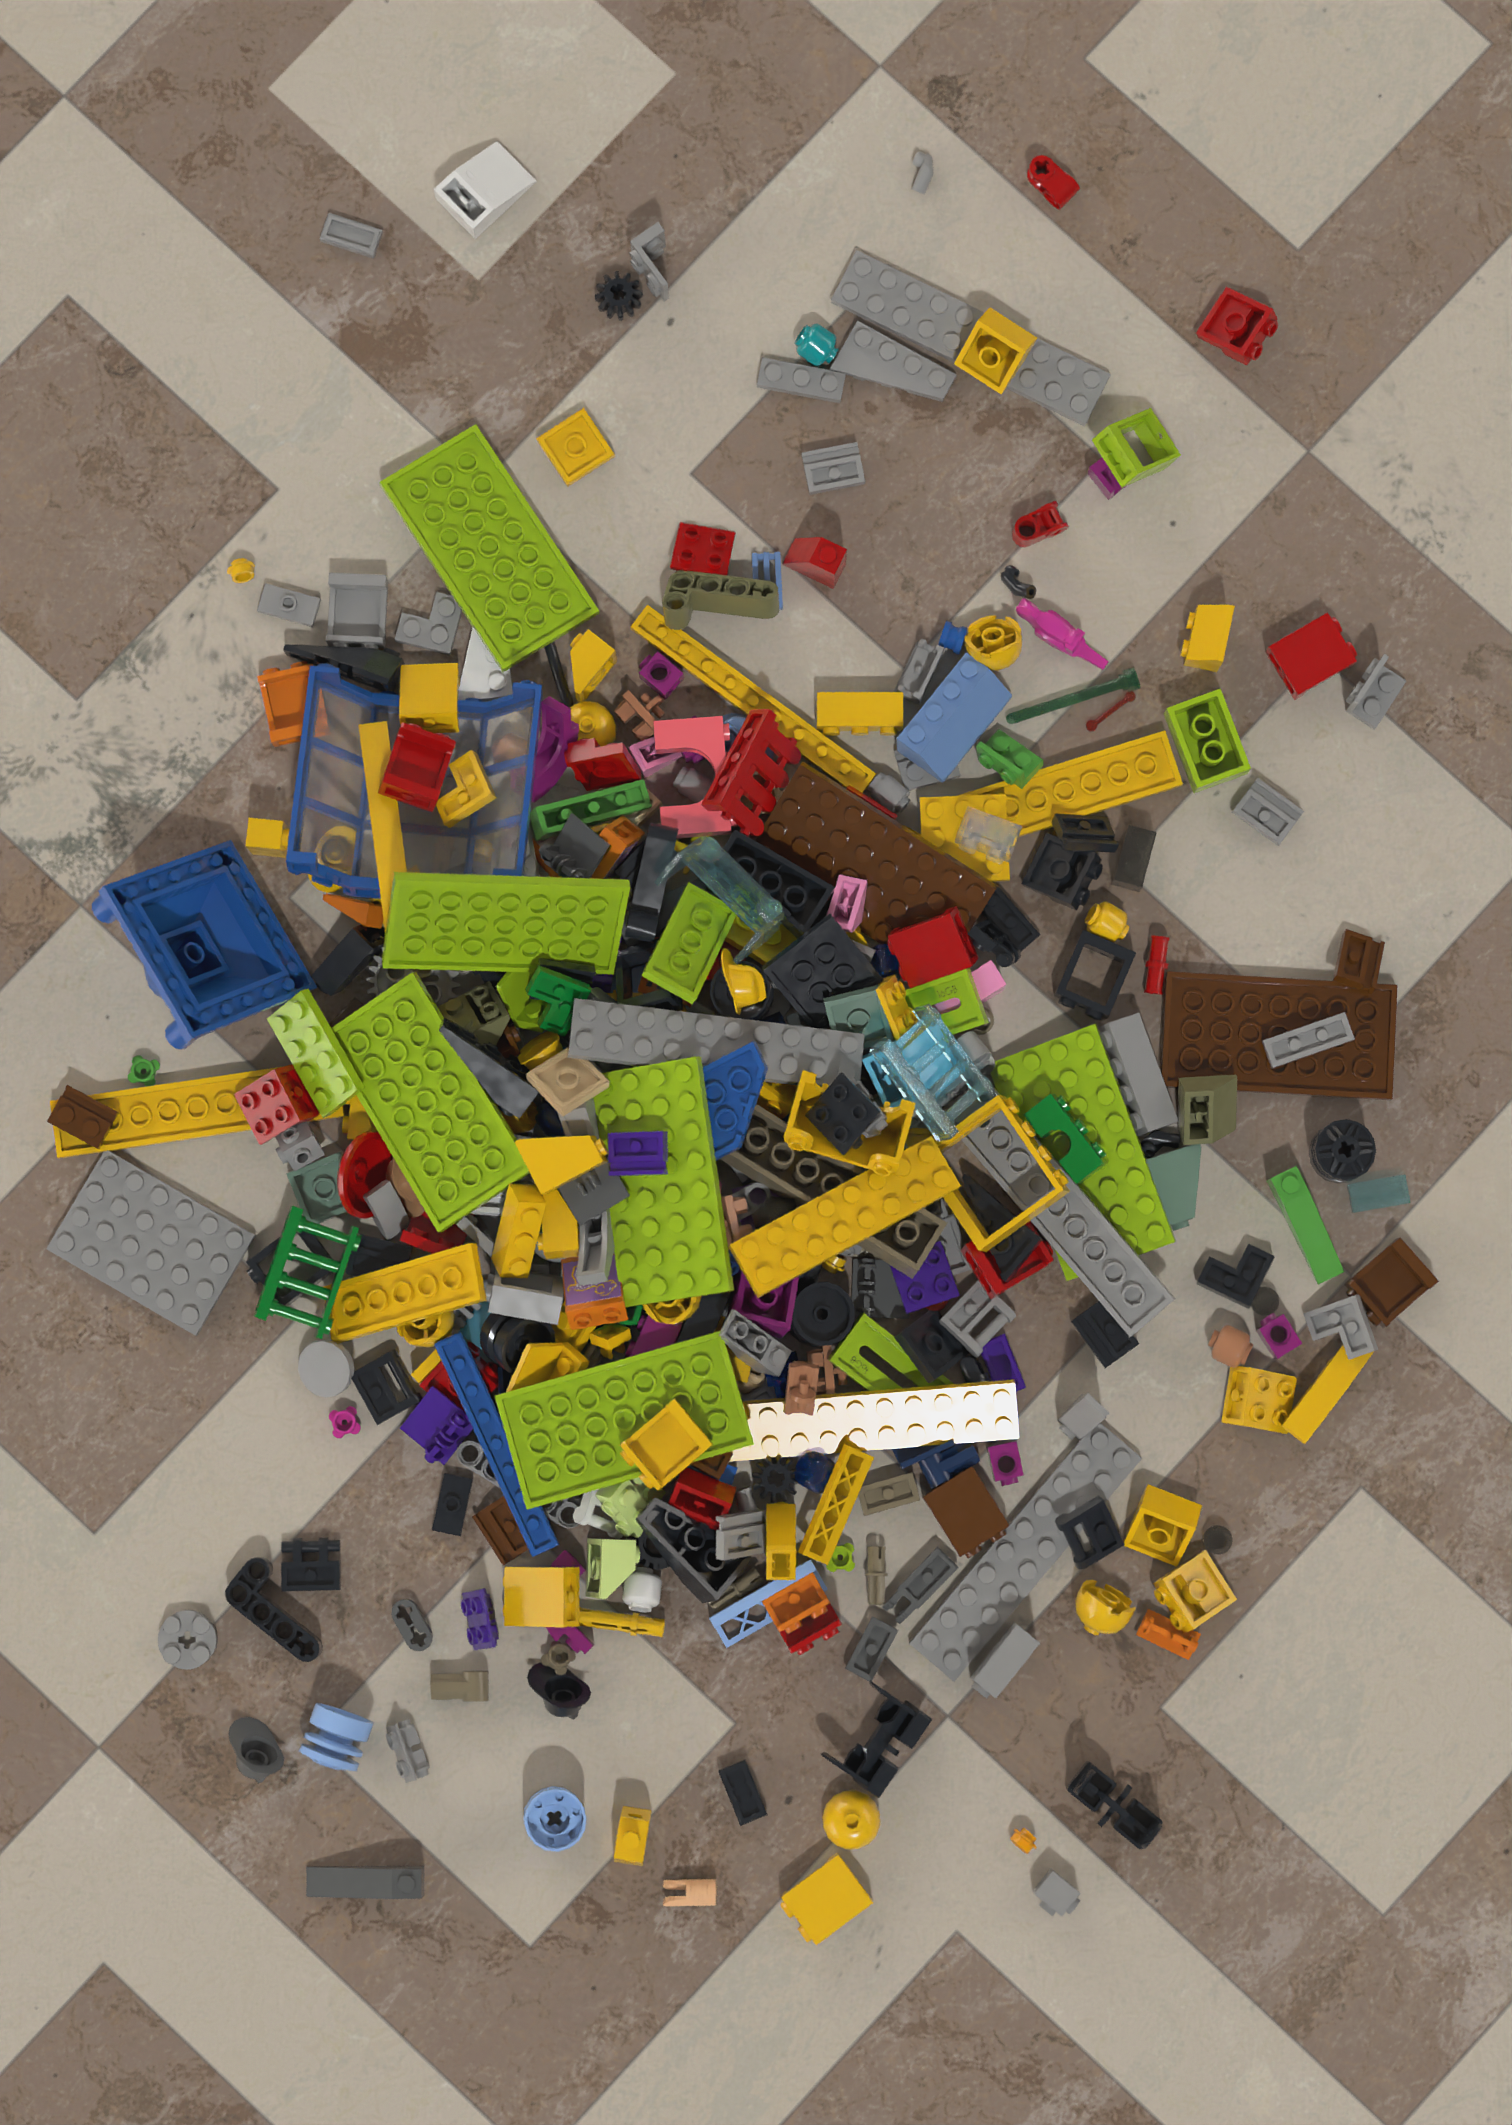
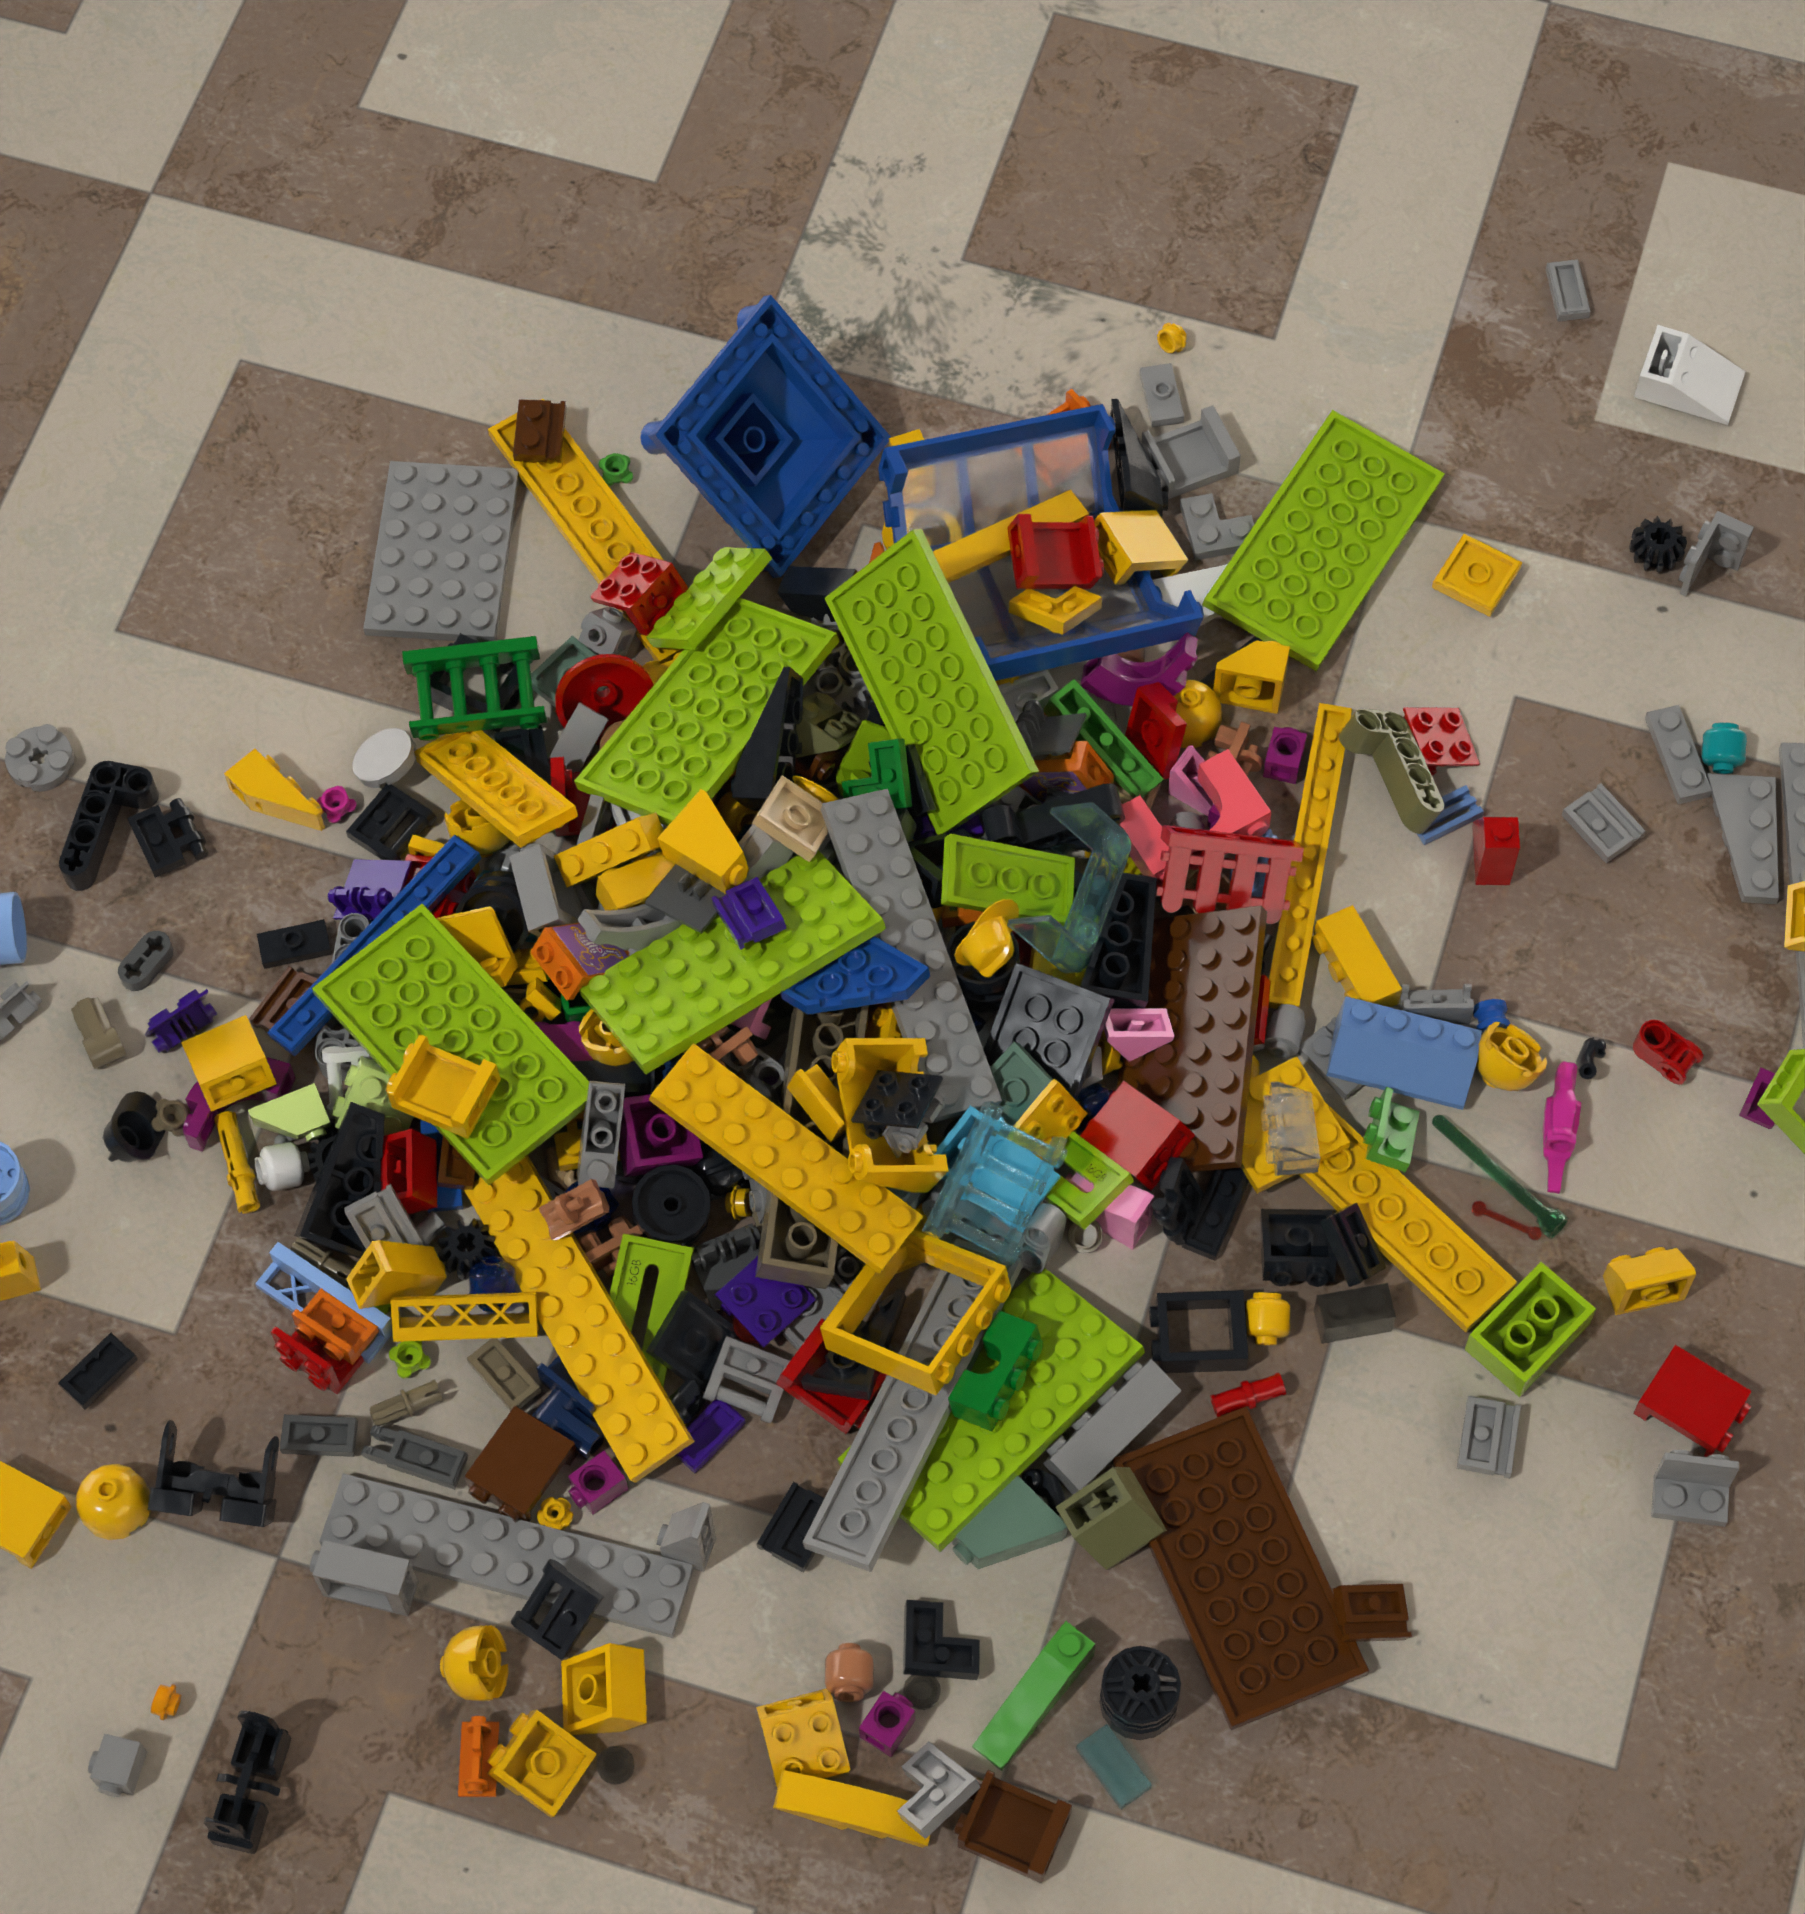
camera: 65 degrees right, 20 degrees down
light grey plate [1262,1012,1355,1069] -> none
none -> yellow slope [224,748,325,831]
none -> yellow plate [537,1497,573,1530]
none -> yellow panel [787,1064,846,1143]

